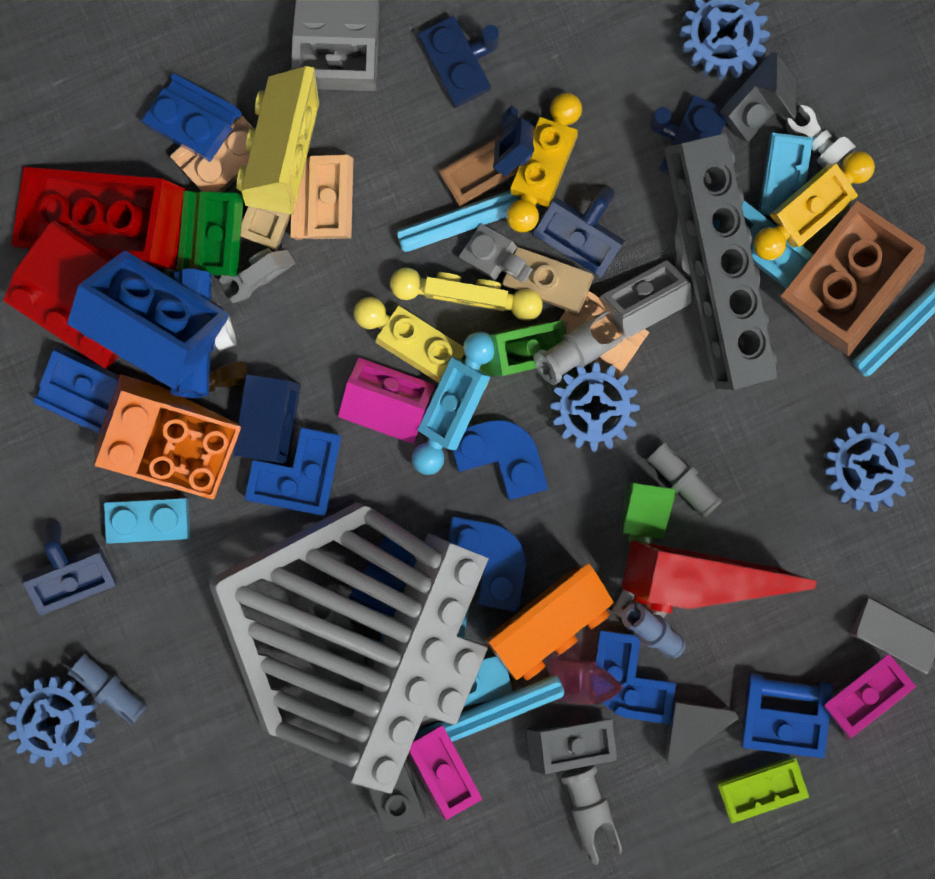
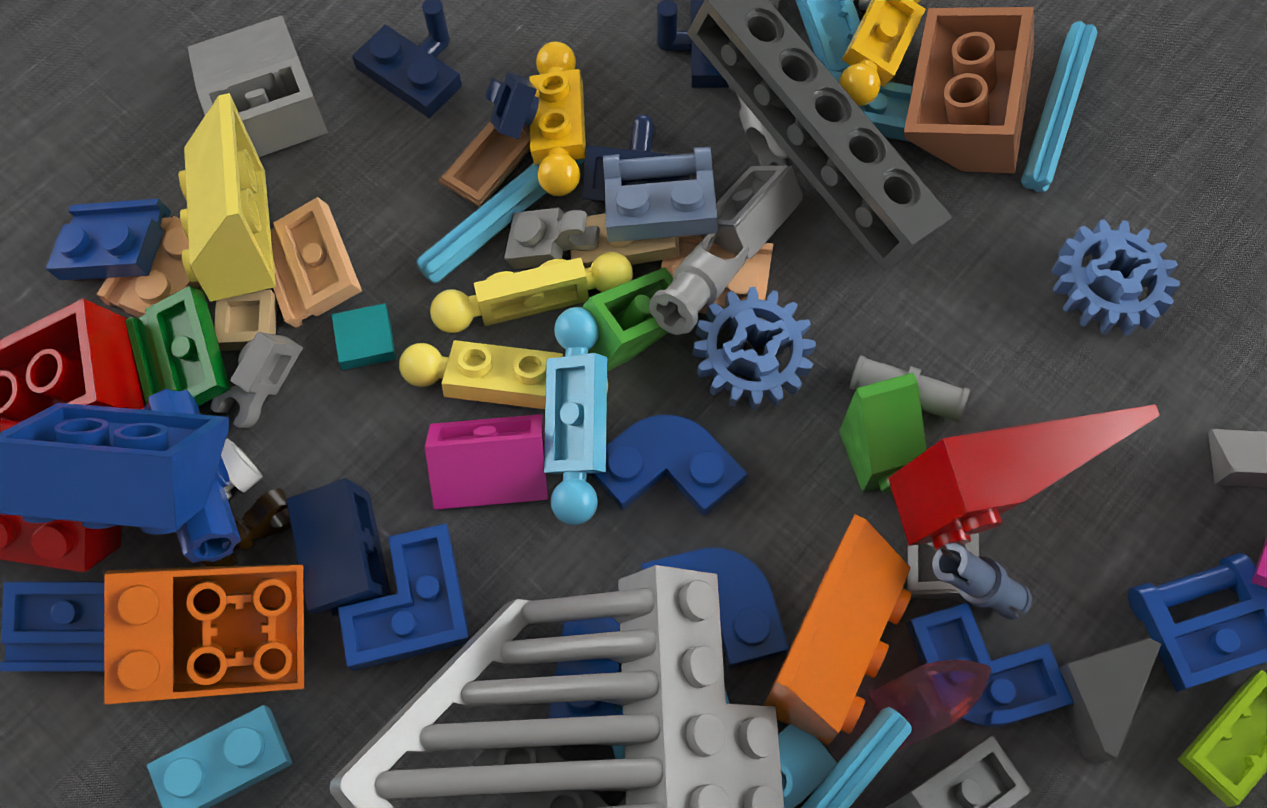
camera: 25 degrees left, 20 degrees down
none -> teal tile [331,303,397,370]
none -> sand blue plate [603,146,718,242]

